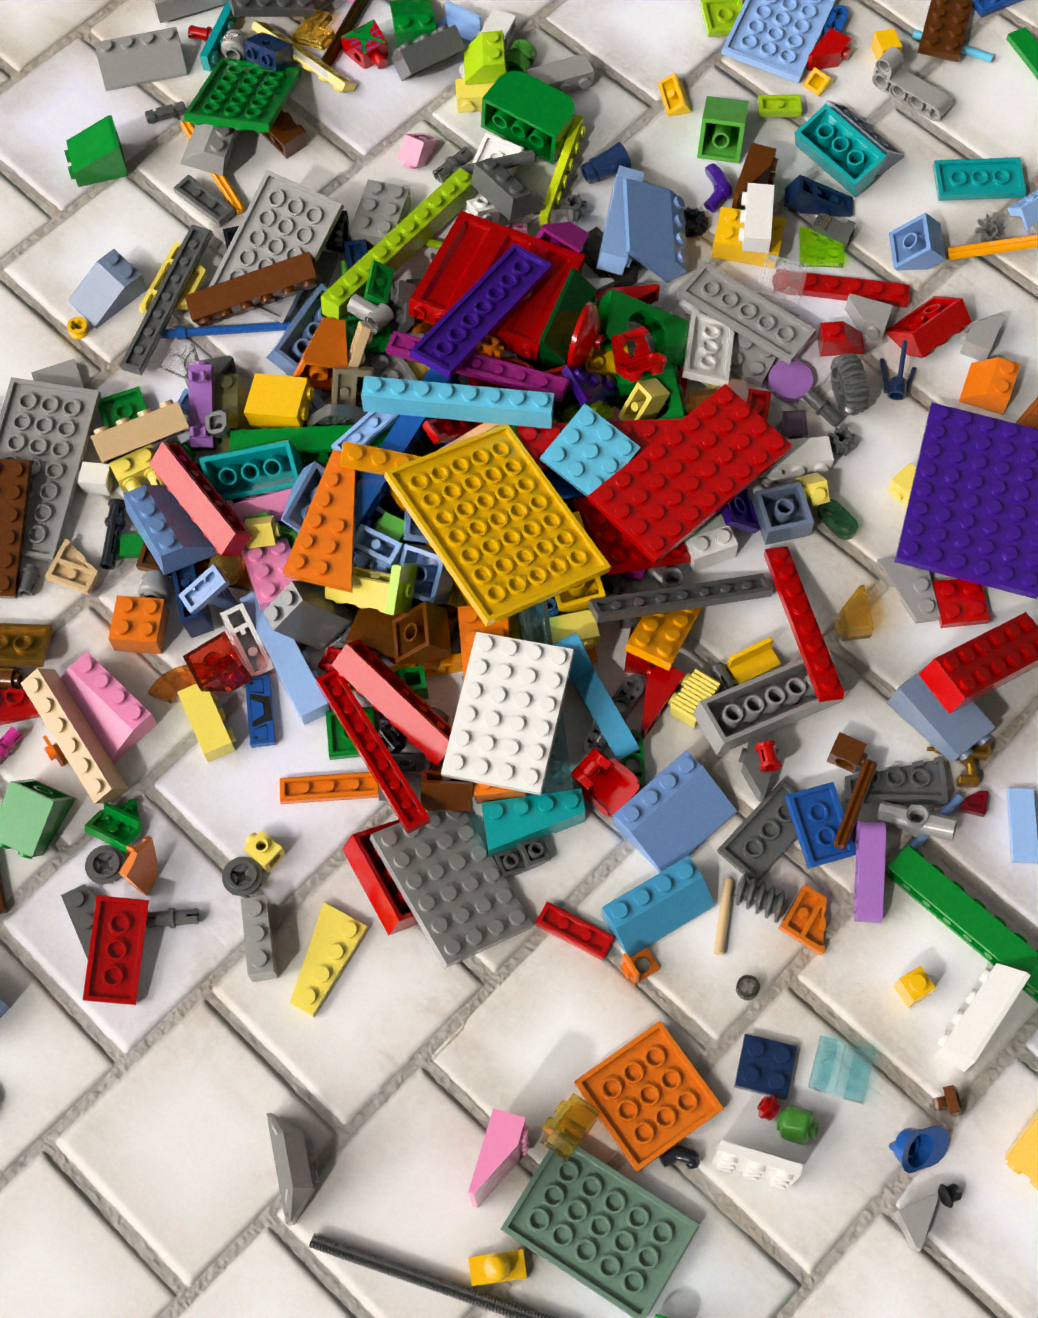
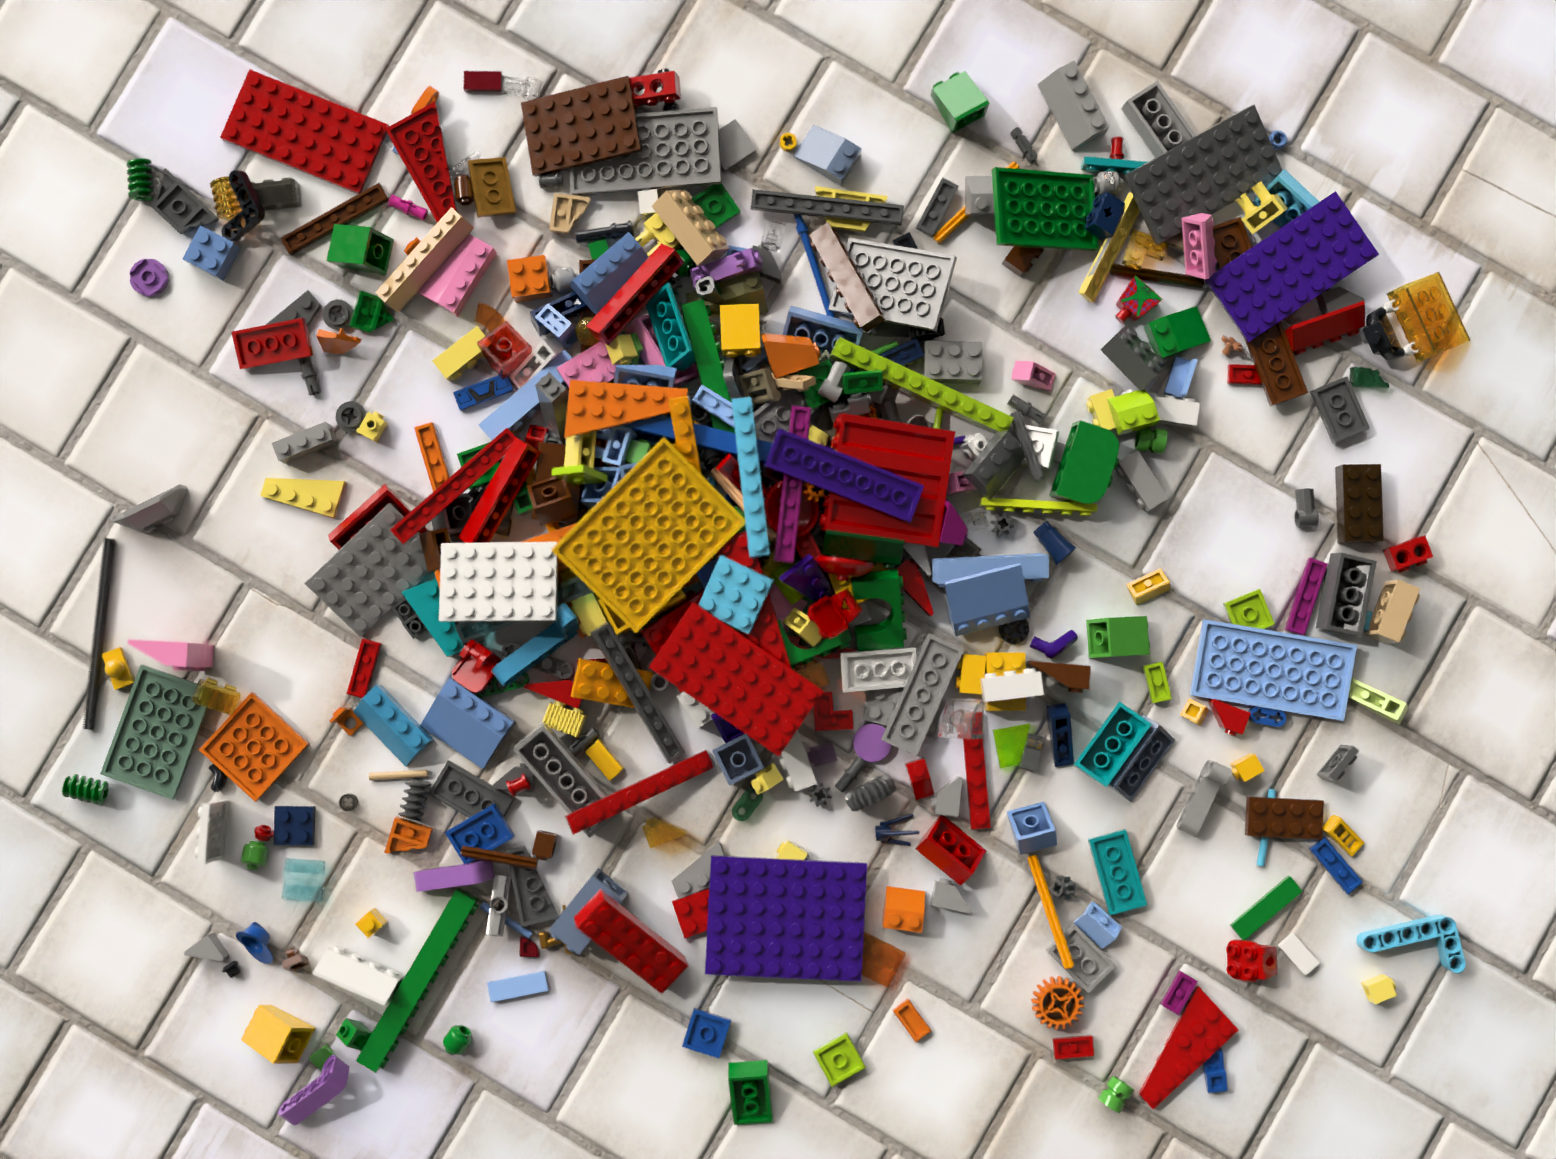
camera: 75 degrees right, 20 degrees up
none -> yellow brick [955,654,986,694]

